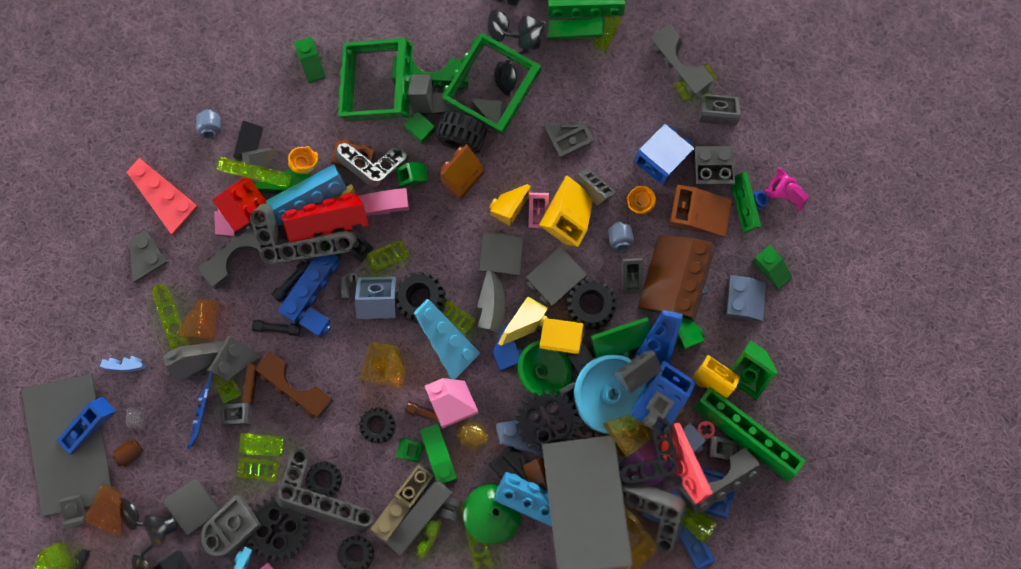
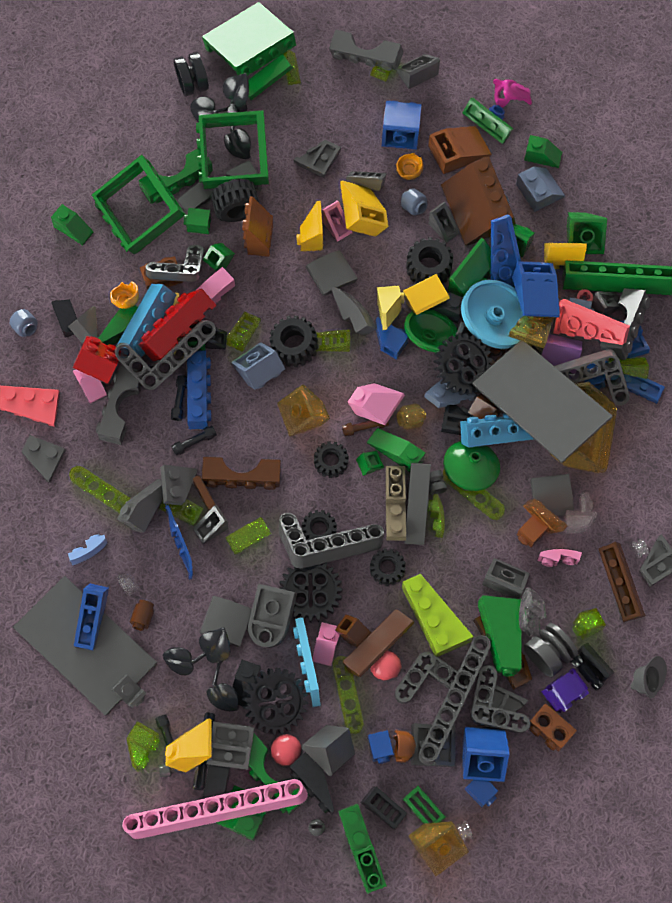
camera: 35 degrees left, 10 degrees down
clear orange wing [84,483,122,537] -> none
clear orange wing [176,298,219,340] -> none
clear neon green beam [216,158,292,186] -> none
clear neon green slope [236,457,279,482] -> none
blue brick [299,307,332,338] -> none
dark grey arm [339,272,358,300] -> none
dark grey slope [407,74,433,113] -> none
medium azure wing [414,299,480,380] -> none
dark grey panel [526,246,587,308] -> none
dark grey slope [613,351,662,394] -> none
black beam [619,417,677,483] -> none
dark grey plate [642,391,674,428] -> none
dark grey slope [692,146,735,185] -> none

